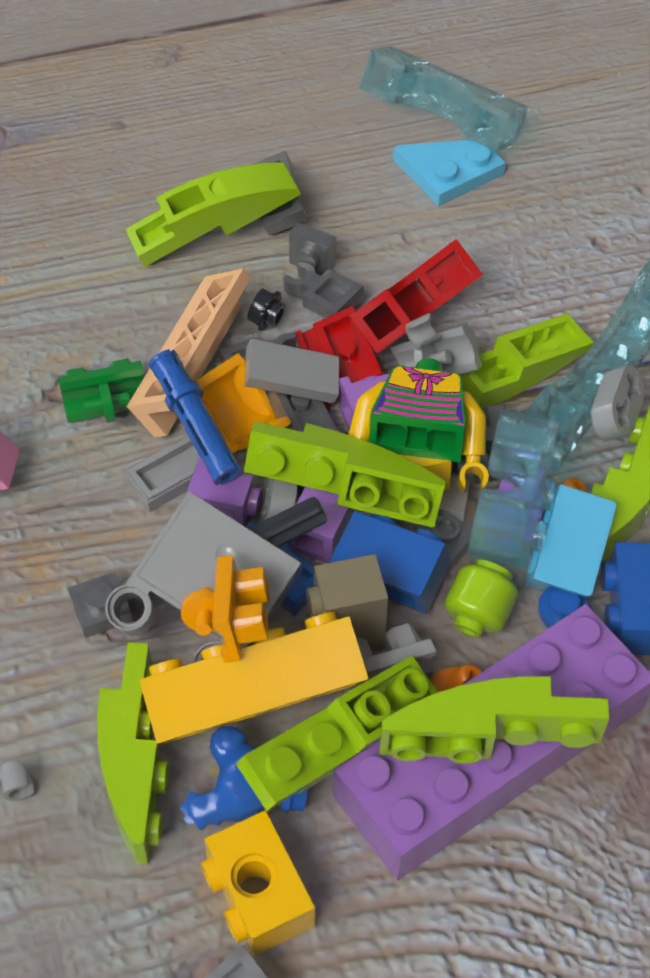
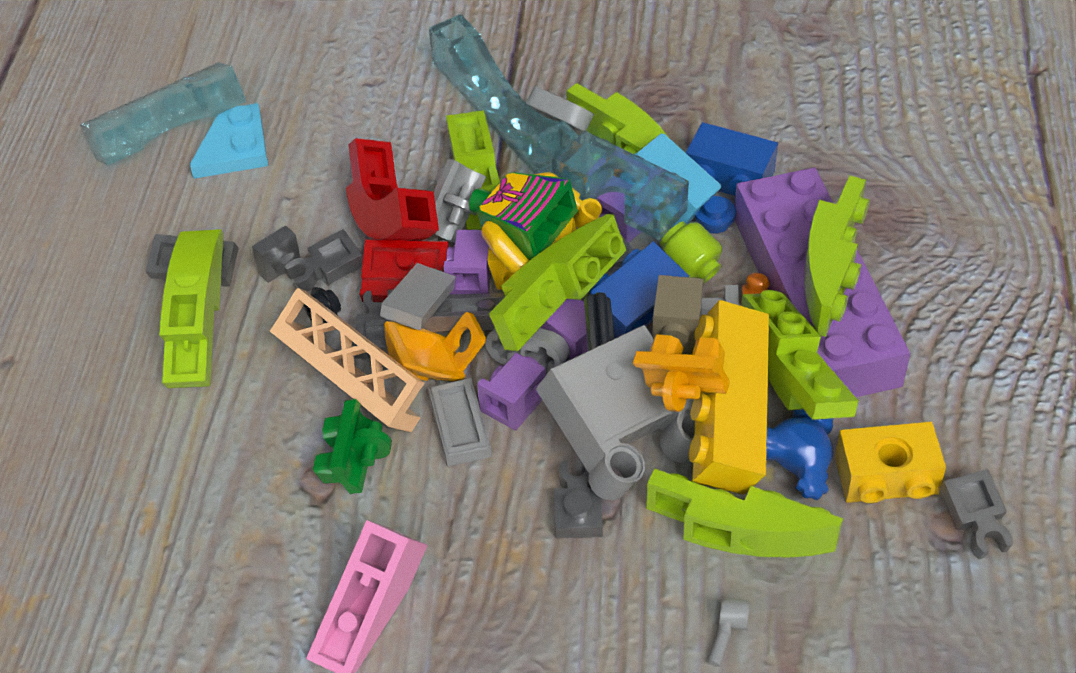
camera: 65 degrees left, 5 degrees down
blue pin [149,349,243,485] -> none
light grey hand [406,313,441,349] -> none

